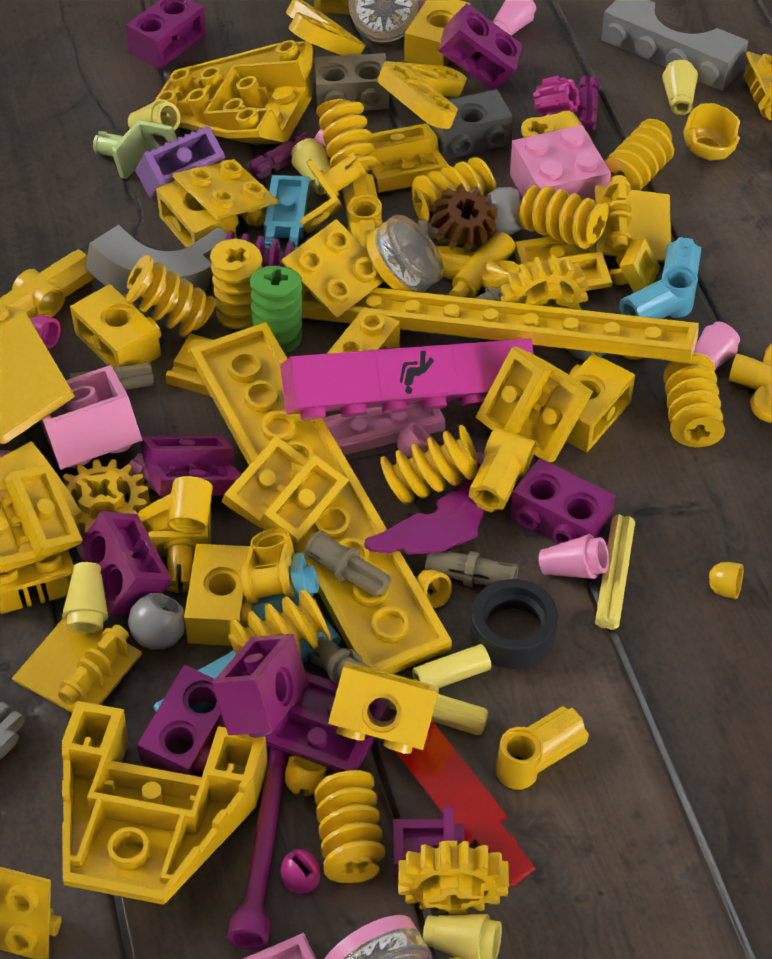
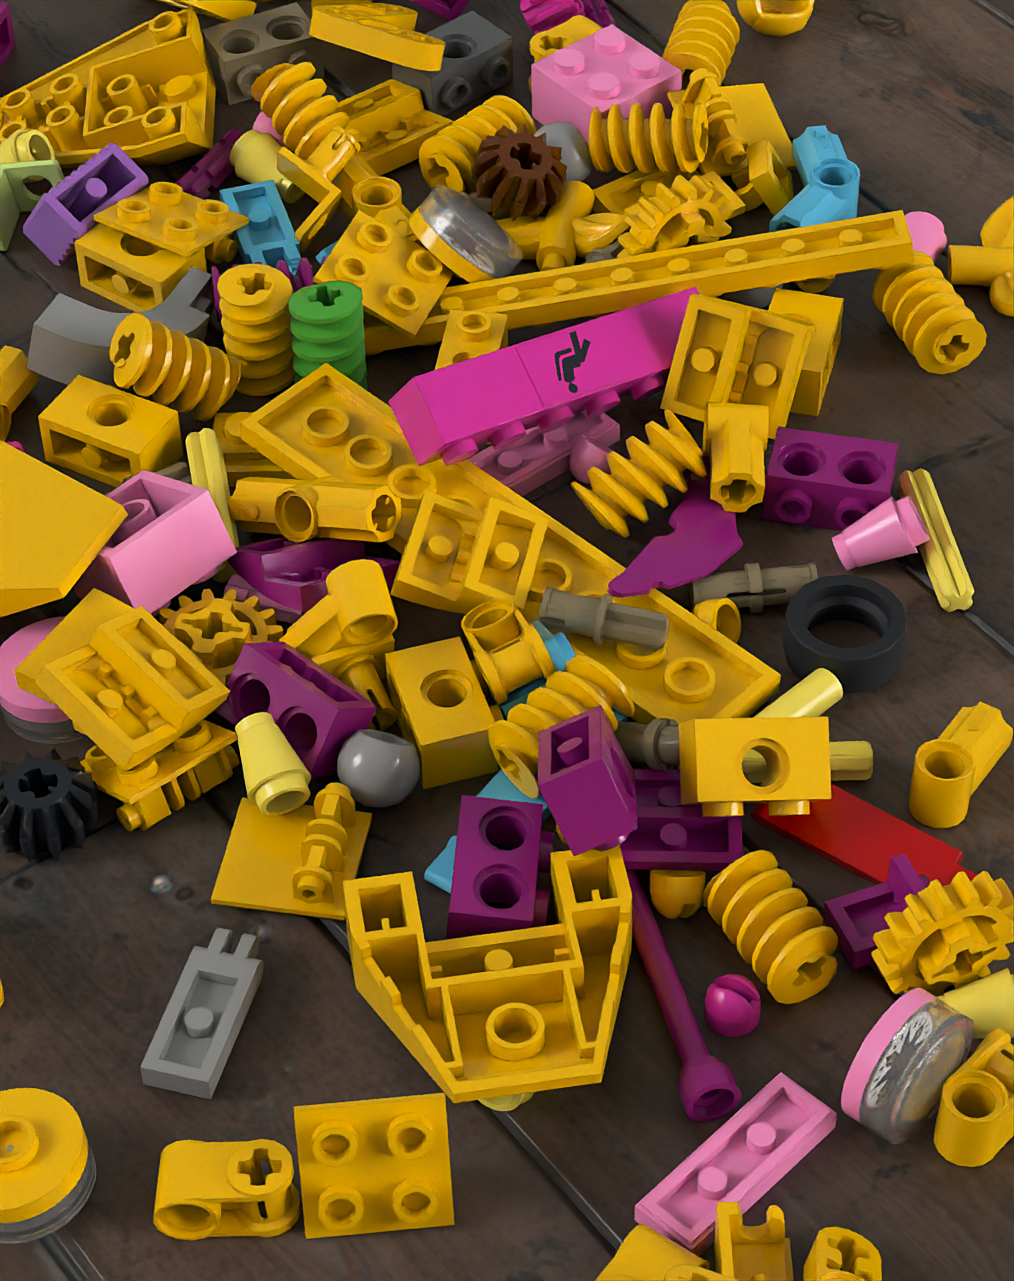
camera: 20 degrees left, 5 degrees down
none -> light yellow axle [185,428,240,583]
none -> yellow piece [228,475,402,542]

